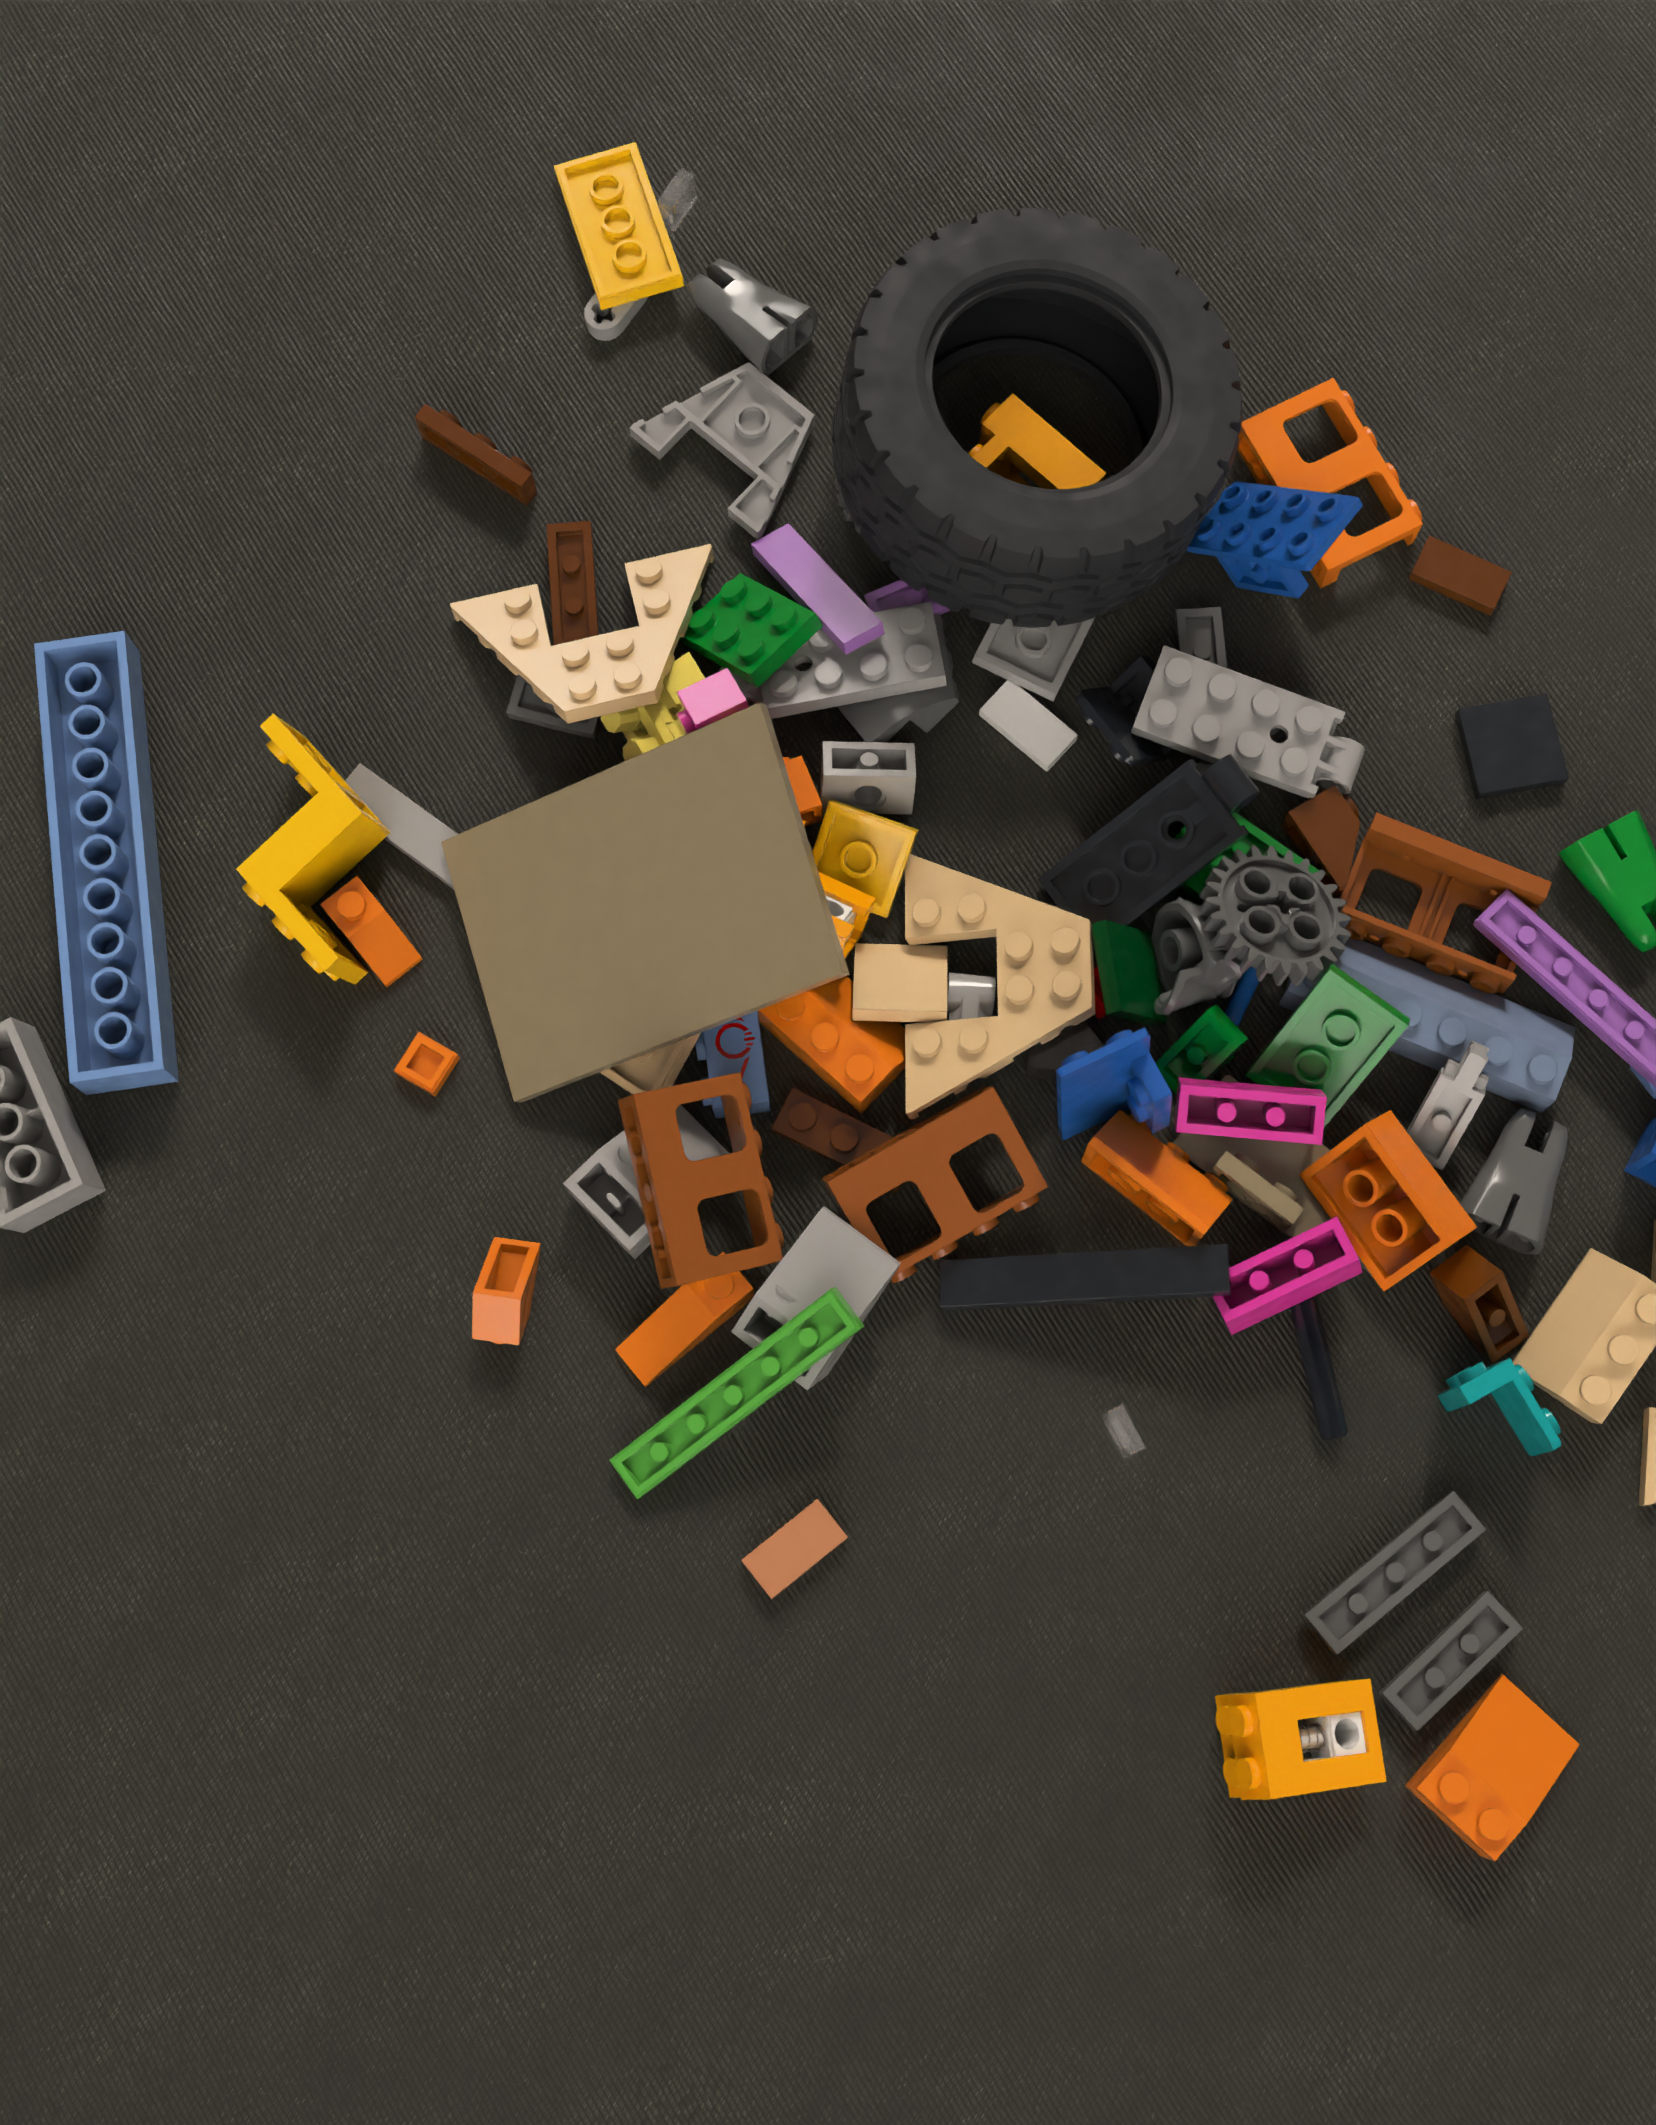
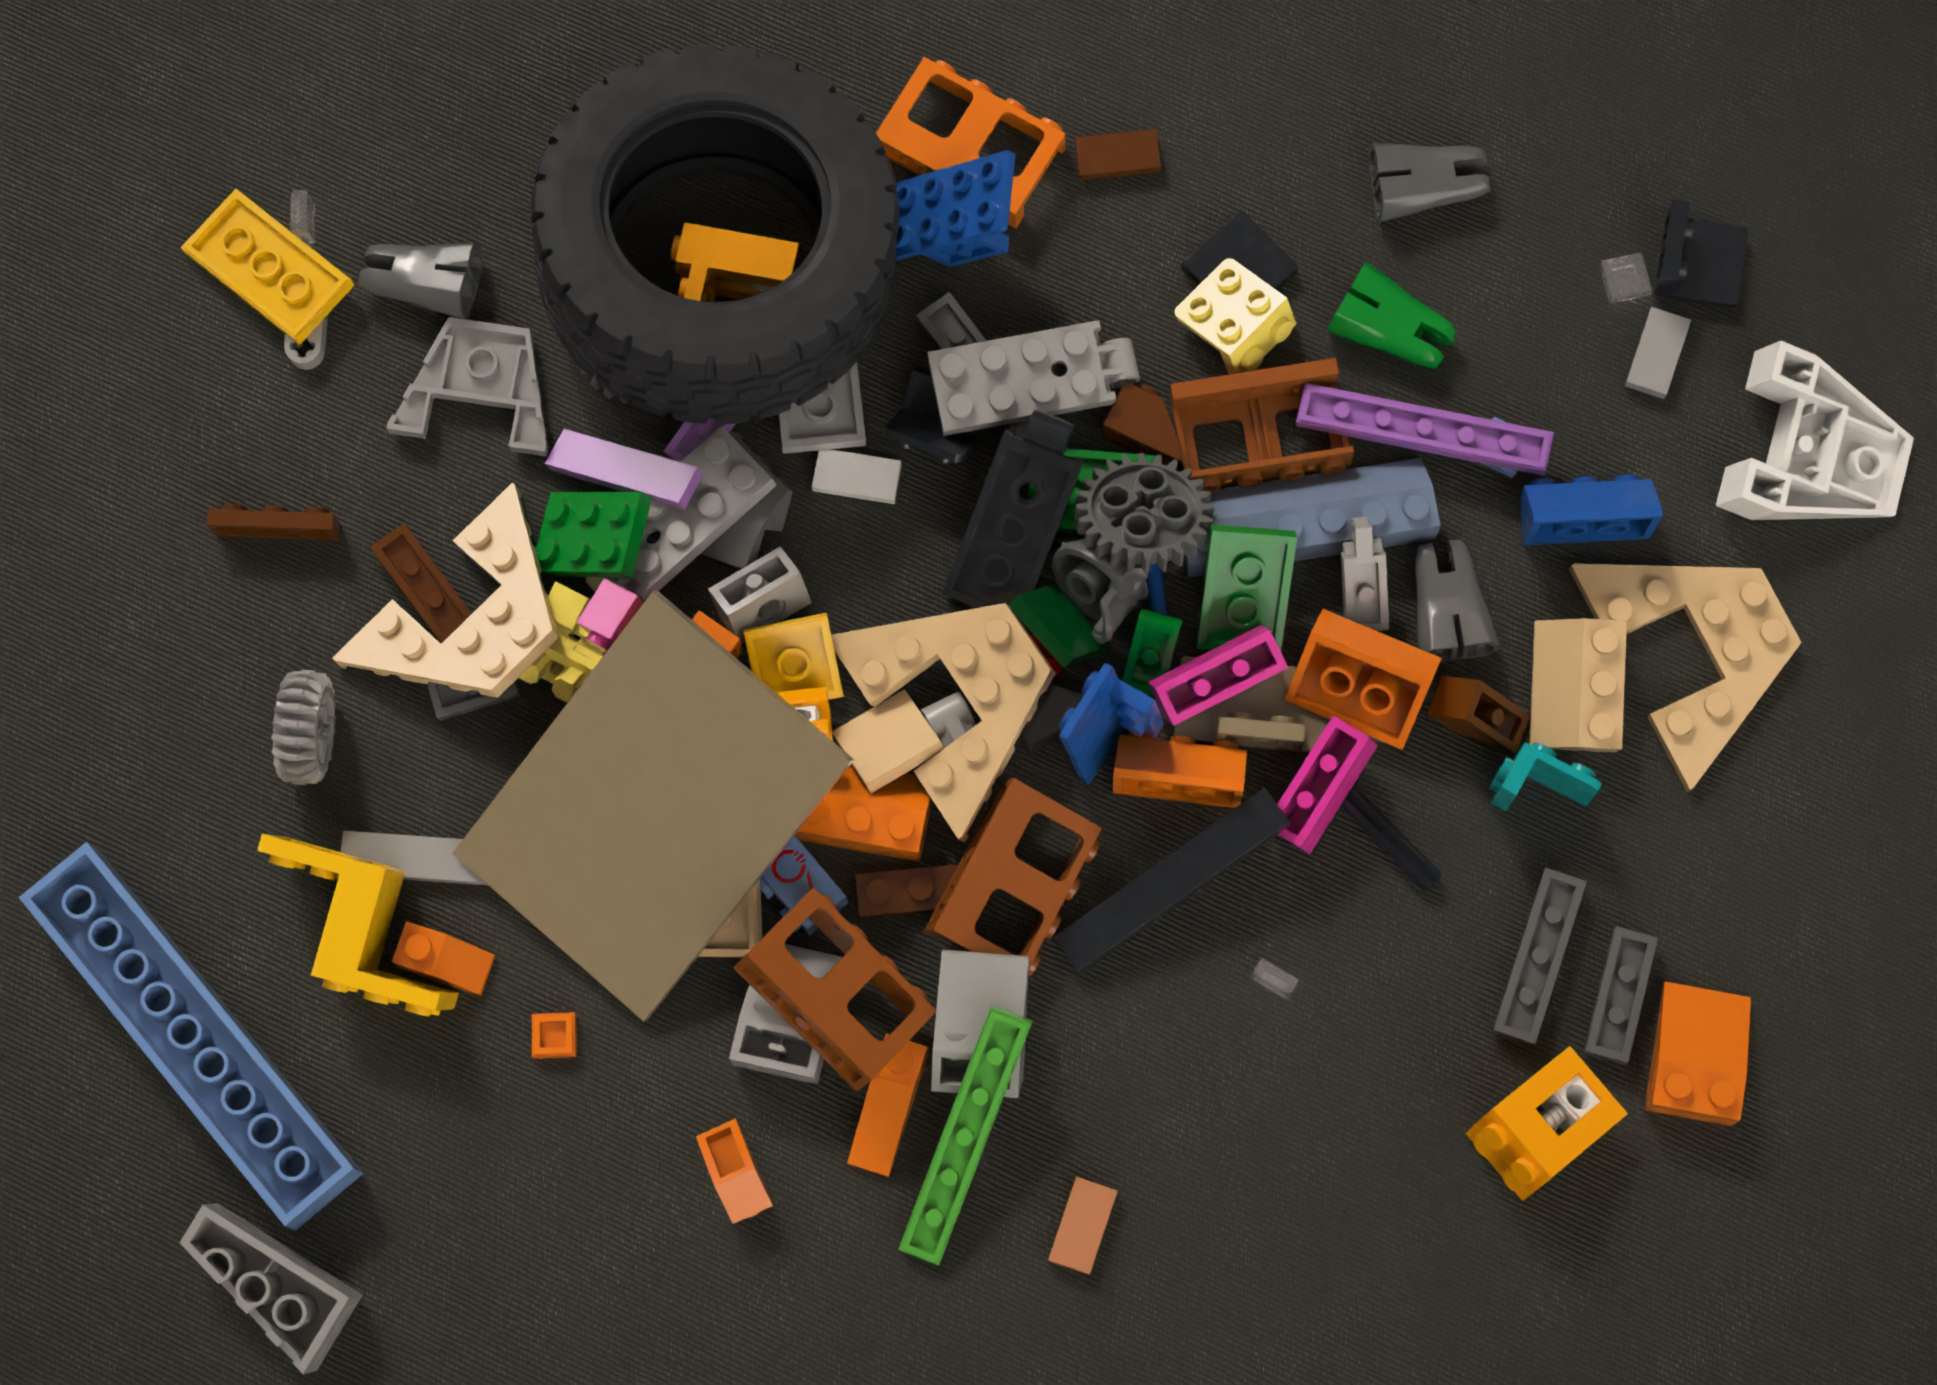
camera: 30 degrees left, 0 degrees up
none -> light grey gear [271,670,336,785]
none -> light yellow bracket [1175,259,1296,374]

